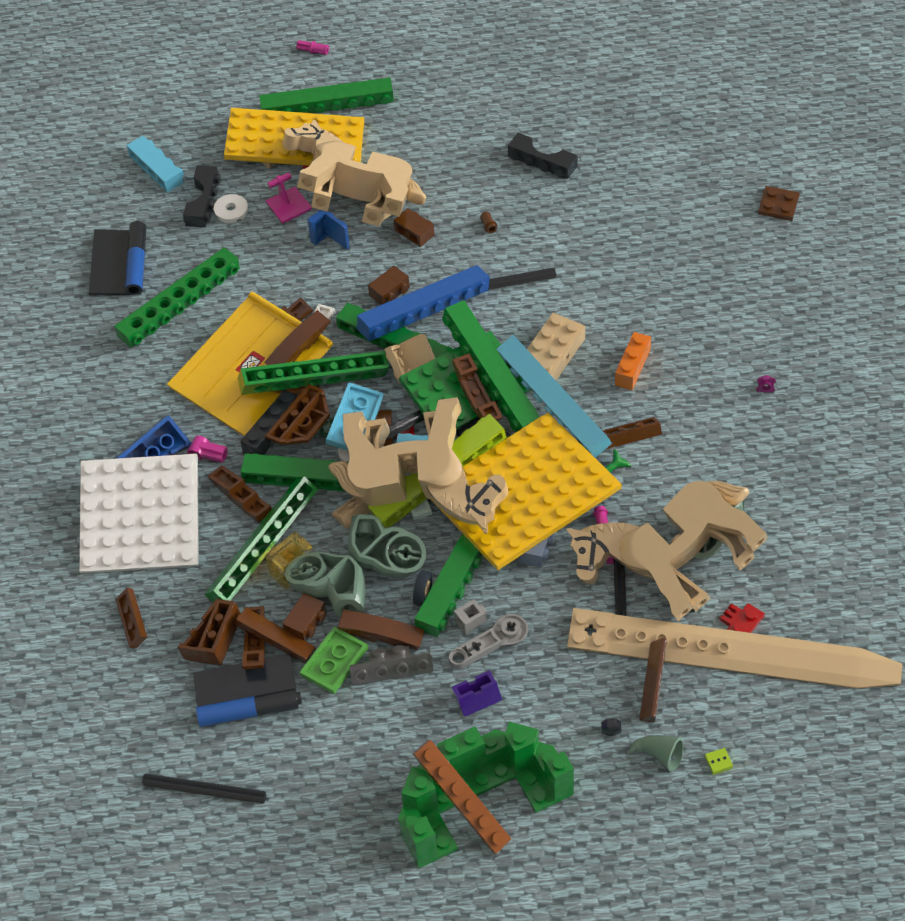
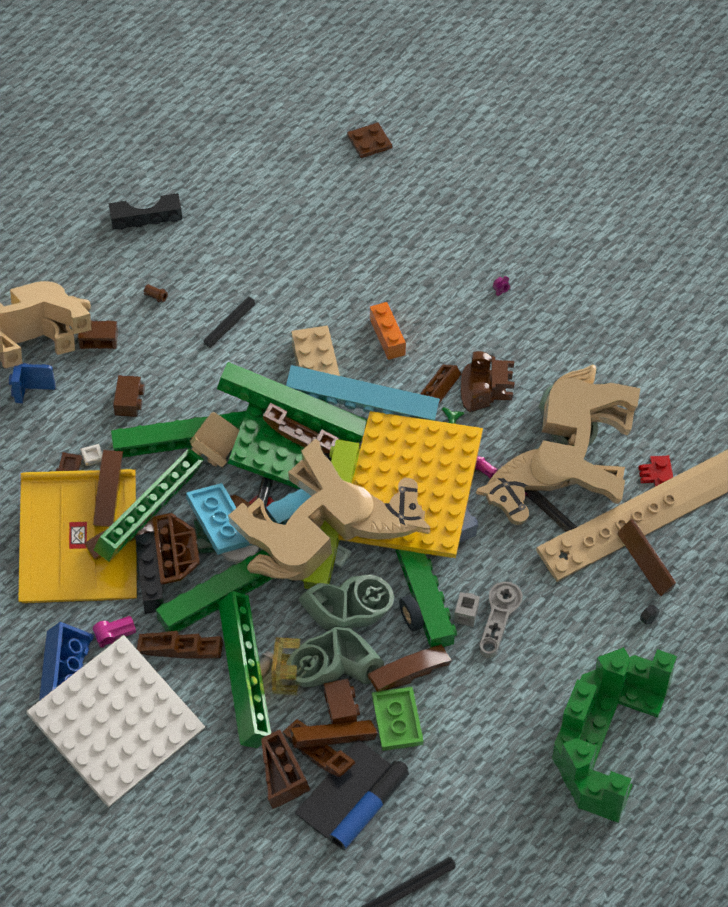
camera: 45 degrees left, 0 degrees up
reddish brown plate [115,588,147,649] -> none
tan slope [332,496,370,529] -> none
flat silver bracket [349,645,434,685] -> none
blue brick [357,265,490,341] -> none
dark orange plate [412,739,511,854] -> none
dark purple brick [452,670,502,717] -> none
sand green hat [629,735,684,772] -> none
none -> reddish brown piece [460,351,515,412]

